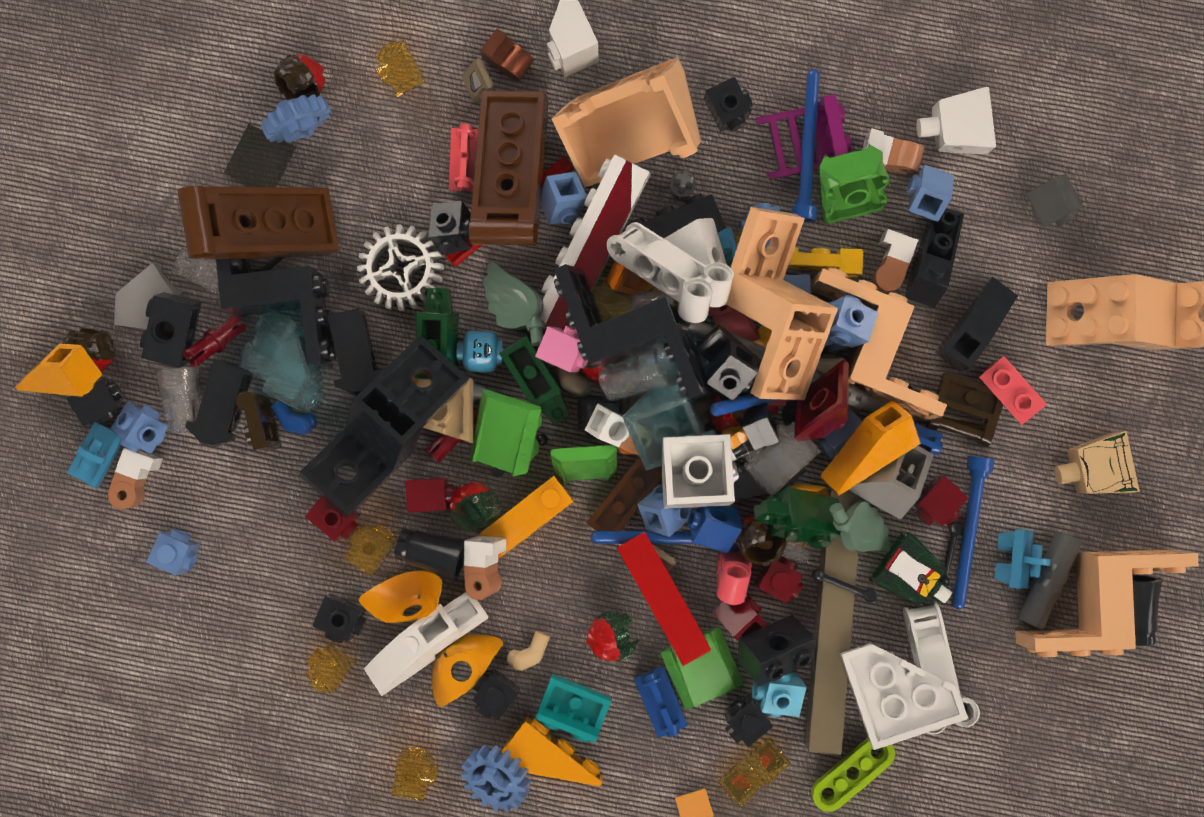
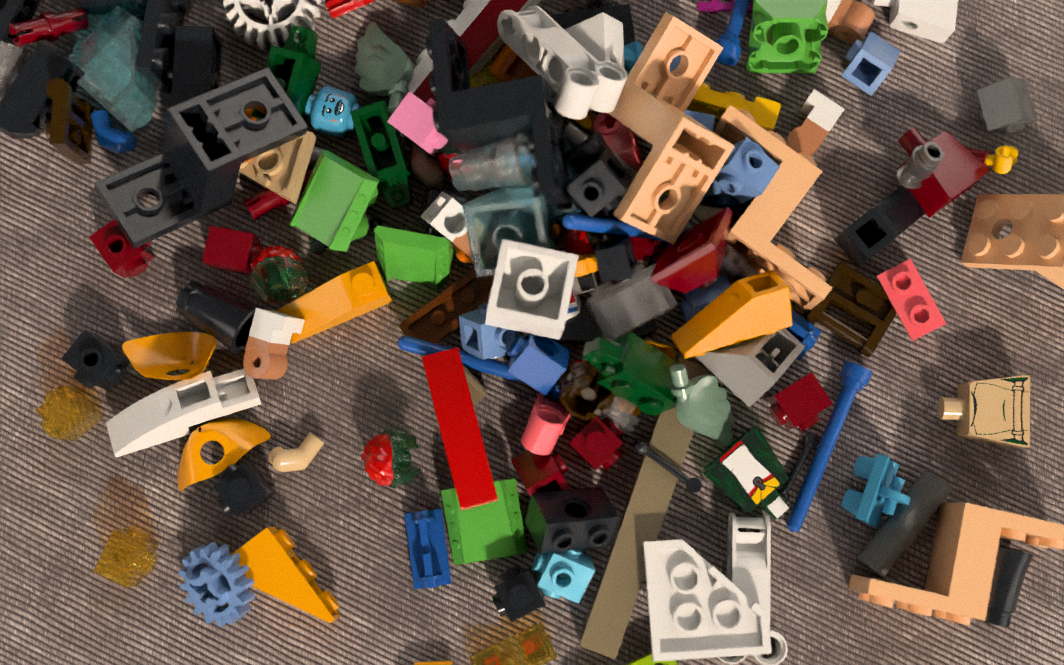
camera: 15 degrees right, 5 degrees down
clear yellow brick [344,523,396,576] -> none
teal bracket [536,673,612,742] -> none
black slope [905,208,964,308] -> none
none -> dark red torso [896,127,1018,218]

